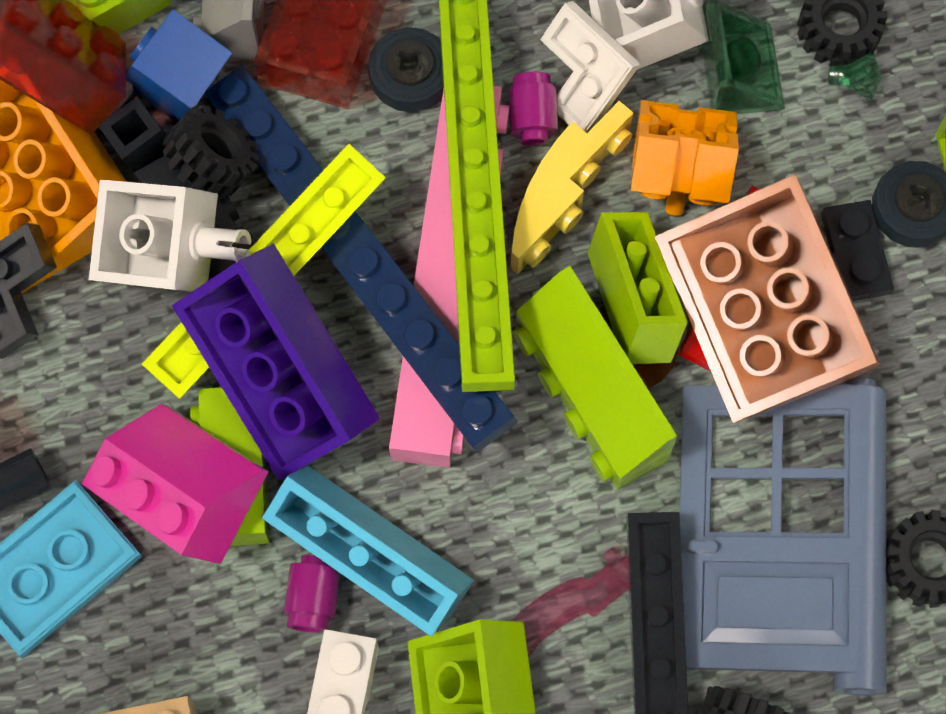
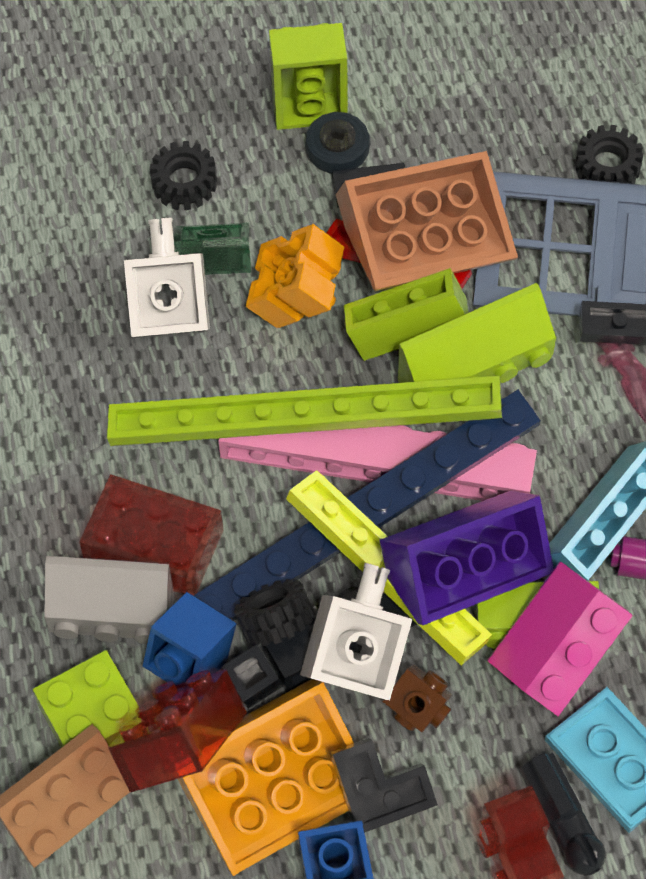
camera: 85 degrees left, 10 degrees down
black wheel [367,27,444,112] -> none
magenta brick [508,72,558,146] -> none
light yellow slope [511,101,633,274] -> none
white tile [540,1,641,133] -> none
clear green rock [828,54,882,101] -> none
none -> reddish brown brick [382,665,453,733]

